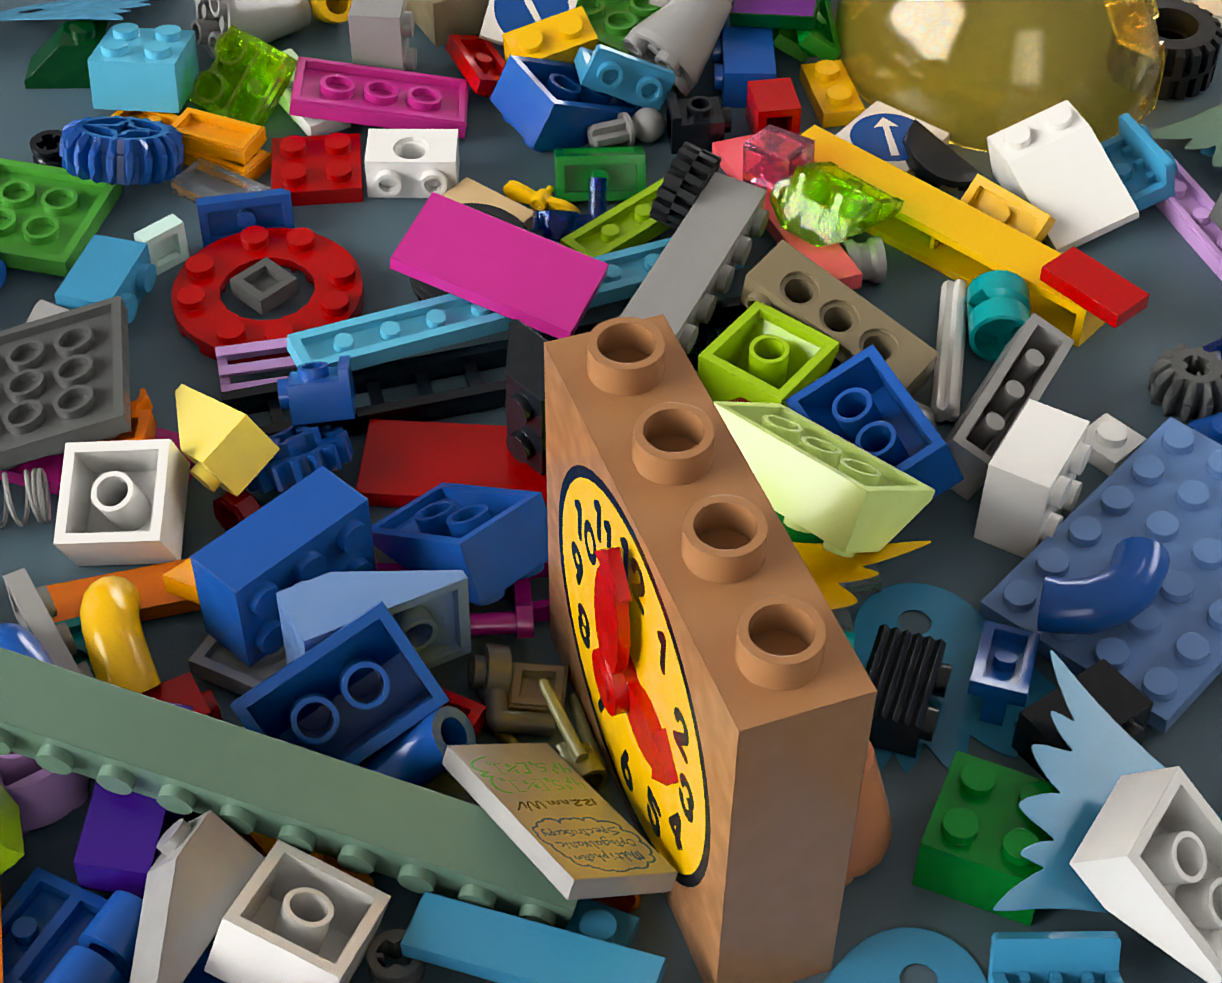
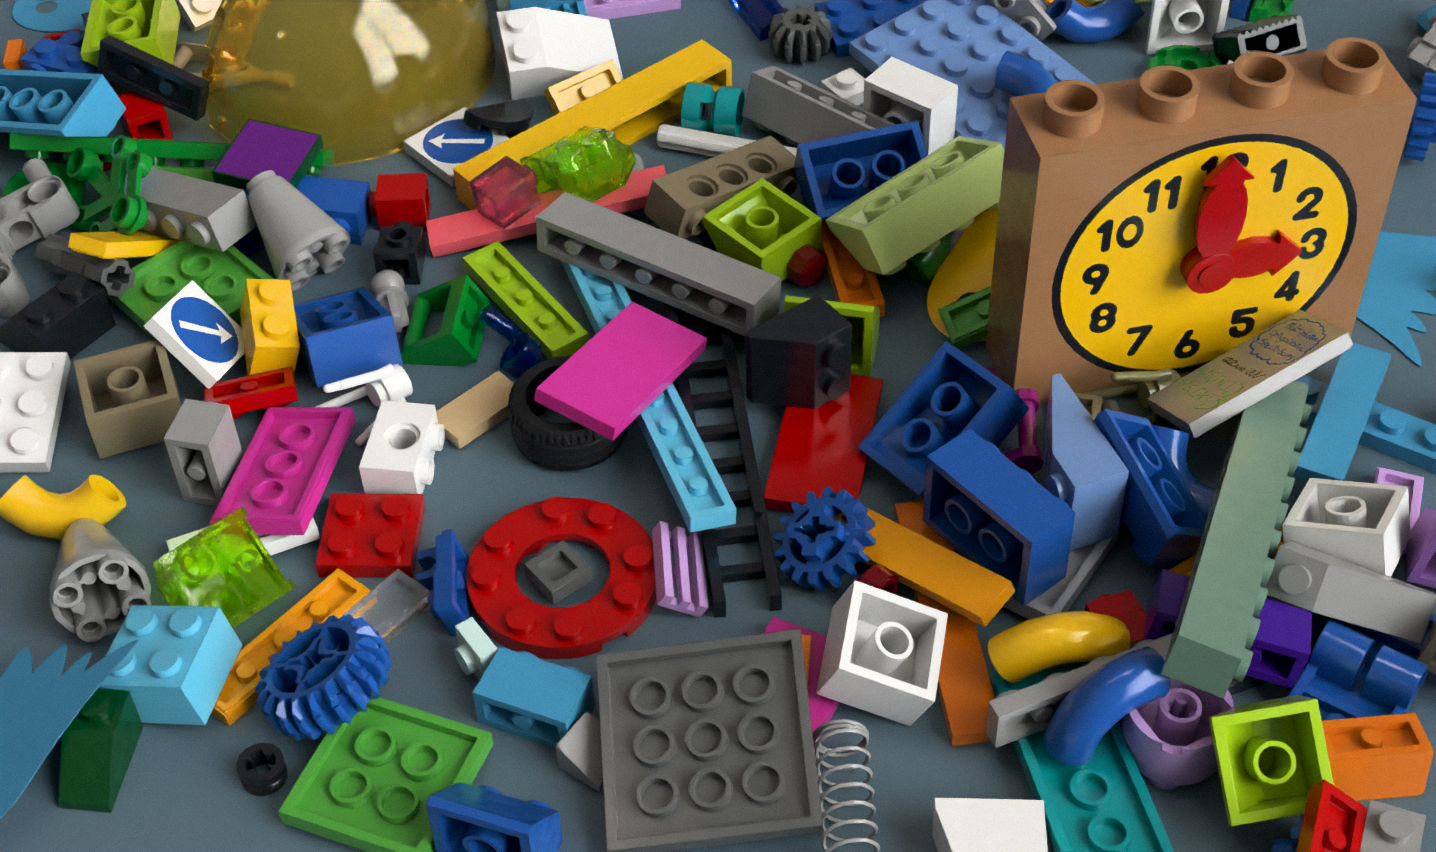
camera: 80 degrees left, 0 degrees up
light orange tile [172,107,267,165] -> none
light yellow slope [175,384,280,497] -> none
blue brick [277,355,357,426] -> none
yellow piece [503,180,581,219] -> none
dark azure bracket [574,44,676,111] -> none
black tyre [650,141,721,230] -> none
yellow plate [799,60,865,128] -> none
red tile [1039,246,1150,329] -> none
none -> white plant [315,364,413,446]

